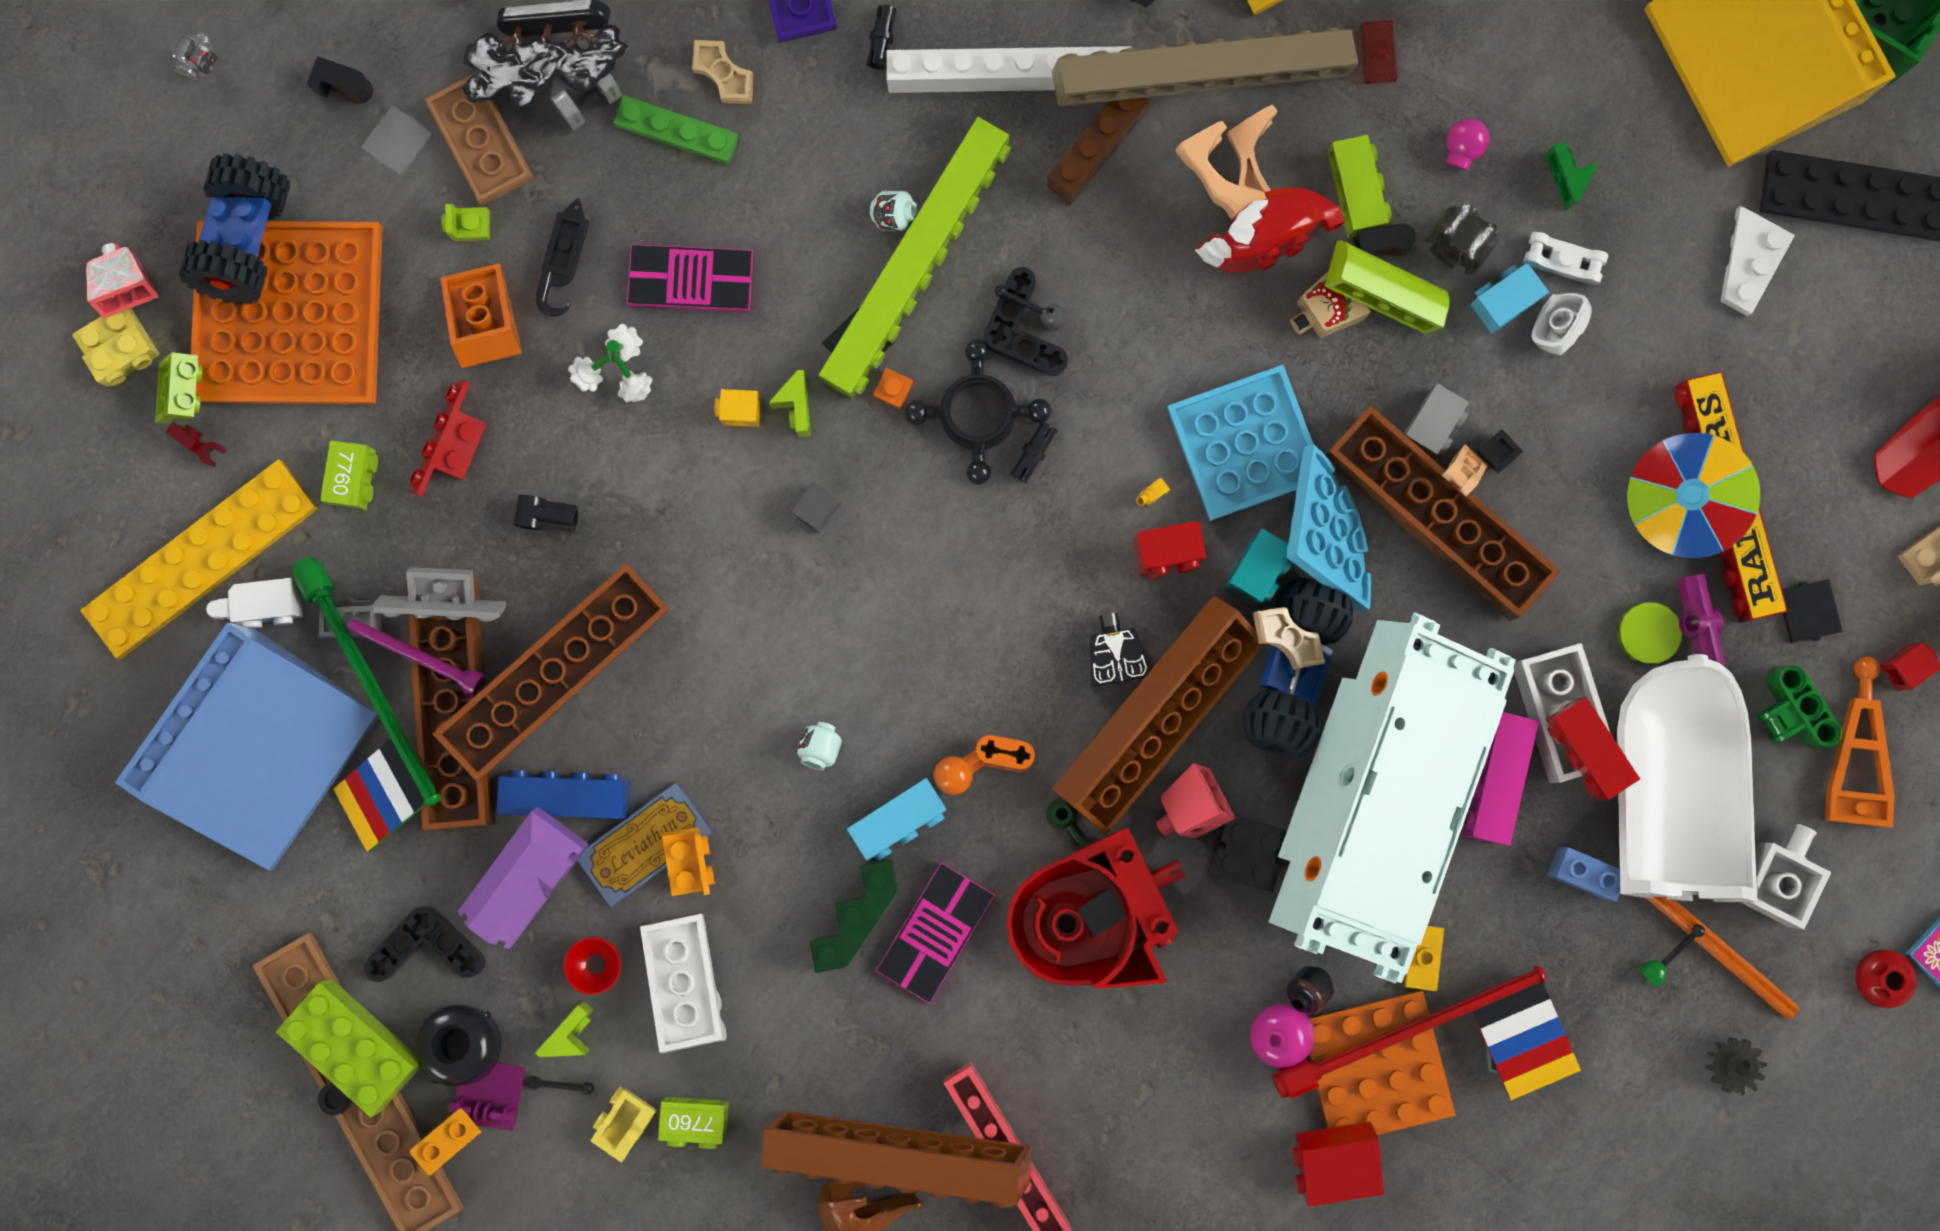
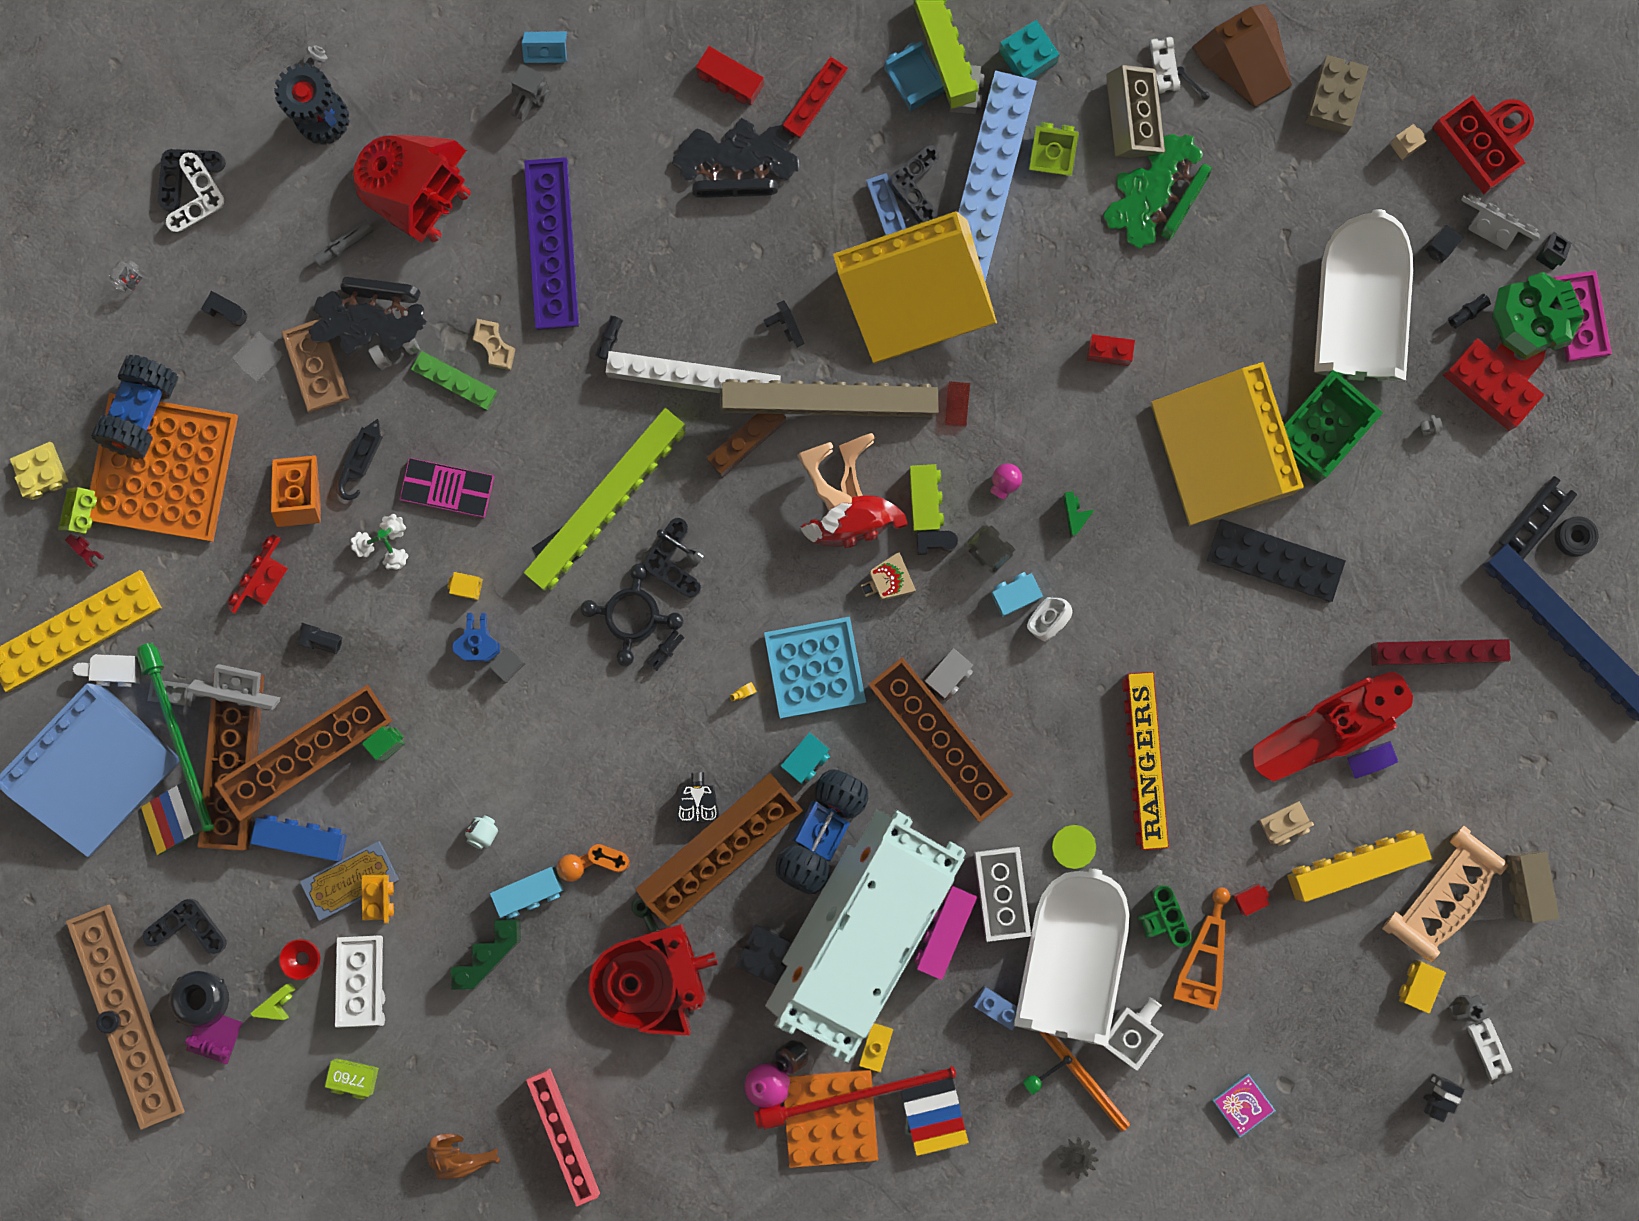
camera: 10 degrees right, 0 degrees up
coral torso [87,243,159,319] -> none
lime brick [276,979,421,1117] -> none
lime brick [320,440,378,510] -> none
magenta piece [348,620,487,698] -> none
light orange bracket [409,1109,481,1177] -> none
lime bracket [441,204,490,242] -> none
medium lavender brick [458,806,588,949] -> none
black hinge [528,1076,594,1095] -> none
light yellow cylinder [590,1086,657,1163] -> none
dark orange brick [762,1110,1032,1208] -> none
lime slope [769,370,811,437] -> none
light aqua head [870,191,918,231] -> none
orange plate [873,368,914,410] -> none
black tile [876,862,995,1004] -> none
black panel [1078,889,1127,938] -> none
red brick [1133,521,1207,580] -> none
coral torso [1156,763,1236,839] -> none
tan tile [1253,607,1325,670] -> none
medium azure plate [1286,445,1371,612] -> none
red brick [1292,1122,1384,1207] -> none
lime brick [1324,240,1450,334] -> none
light nougat plate [1442,444,1488,496] -> none
black plate [1477,429,1523,474] -> none
white plate [1523,232,1608,286] -> none
red brick [1545,697,1640,800] -> none
dish [1627,433,1760,558] -> none
magenta piece [1677,574,1726,667] -> none
white wing [1720,206,1795,316] -> none
black piece [1782,579,1843,643] -> none
red piece [1855,950,1917,1008] -> none
none -> green brick [362,726,405,761]
none -> blue hinge [453,613,500,662]

